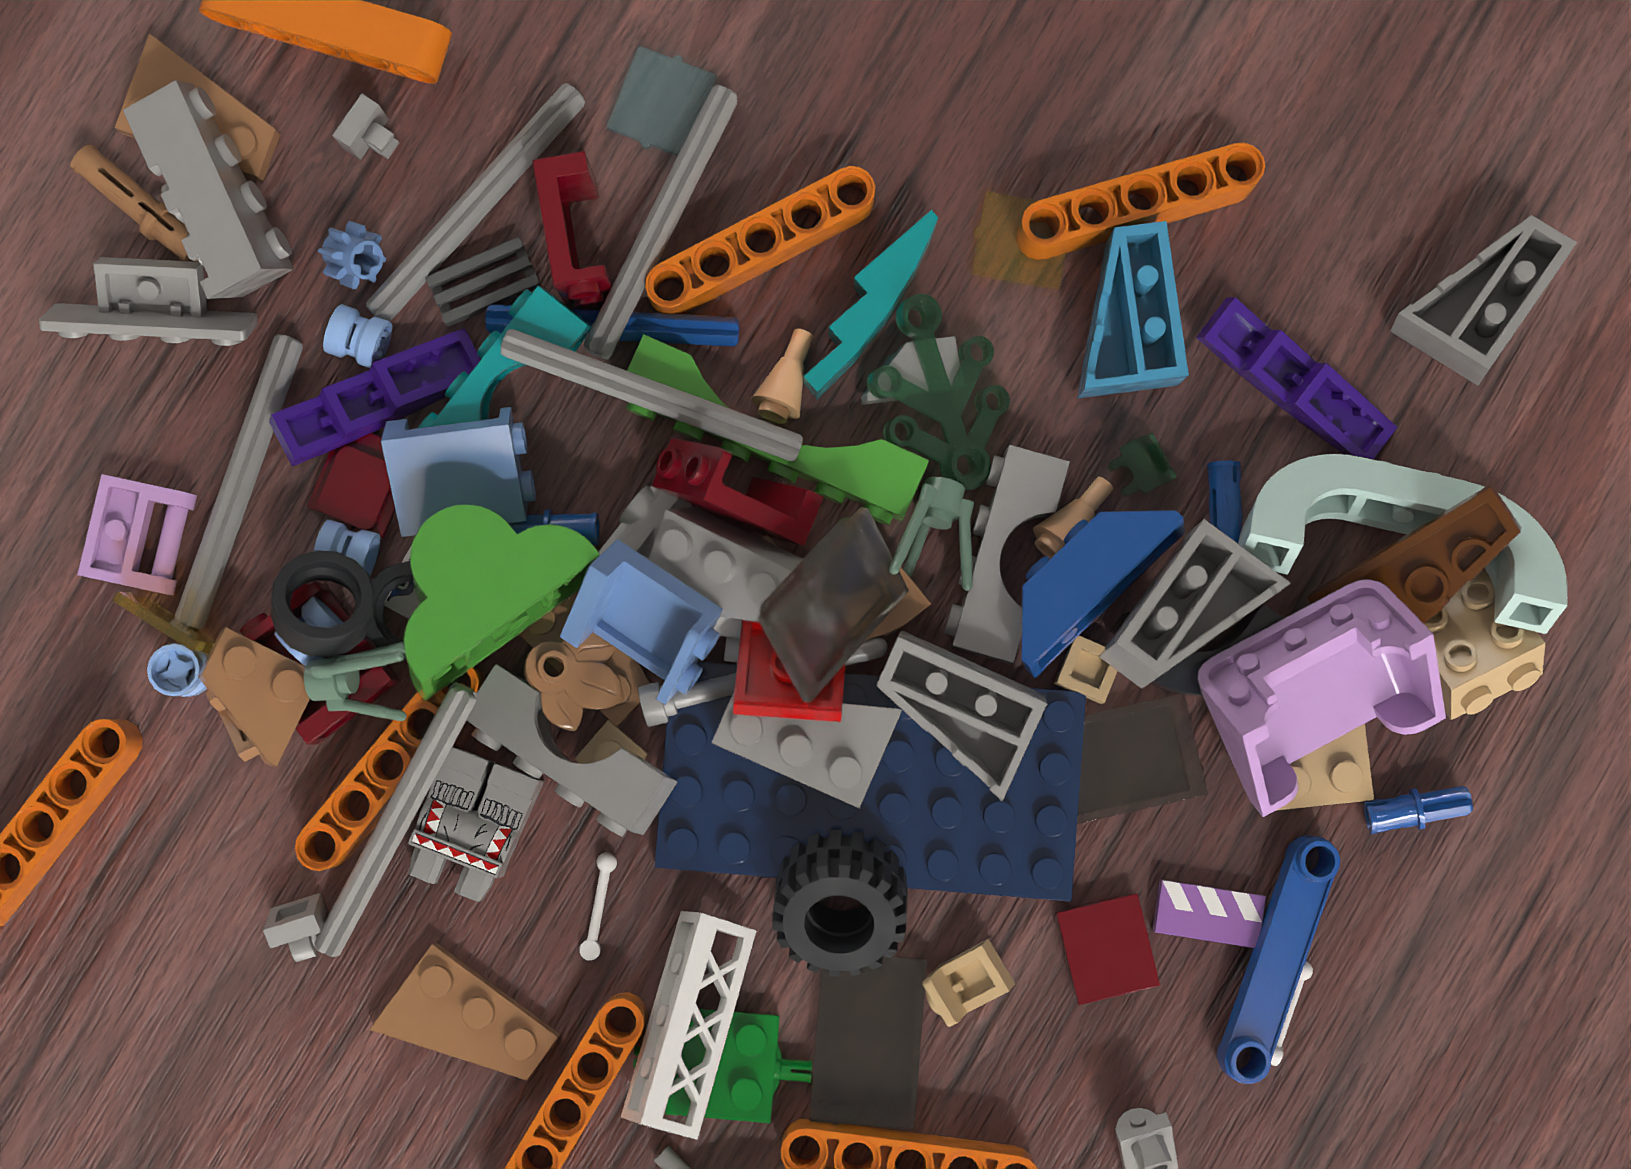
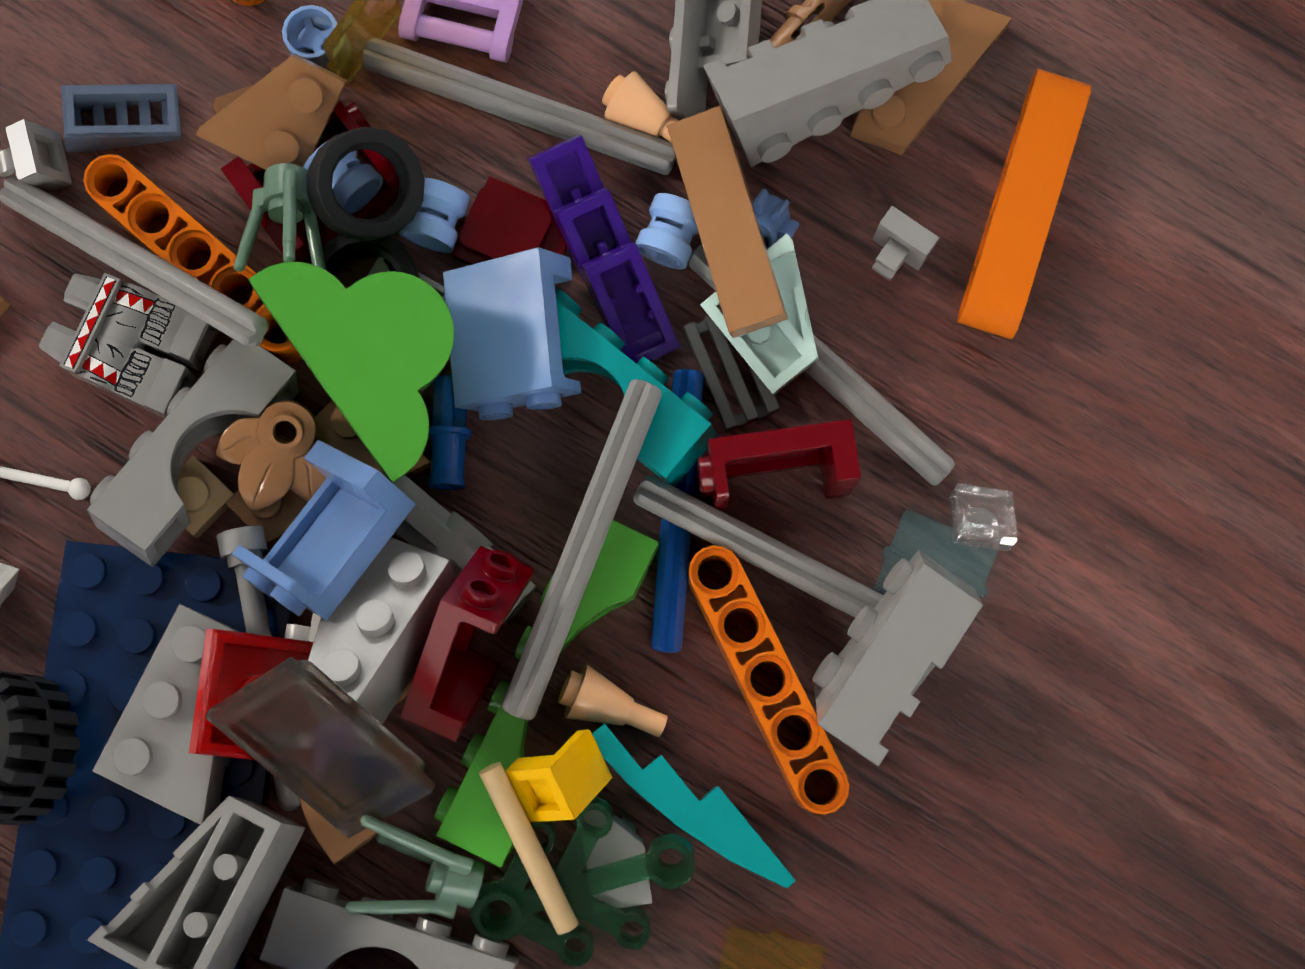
camera: 90 degrees right, 5 degrees down
none -> sand blue slope [61,84,181,153]
none -> tan bar [479,762,579,935]
none -> yellow panel [505,729,613,822]
none -> light nougat cone [602,71,679,143]
none -> medium nougat tile [667,105,788,338]
none -> light aqua wing [700,234,819,395]
none -> light grey wedge [812,549,983,767]
none -> clear plate [950,483,1018,551]

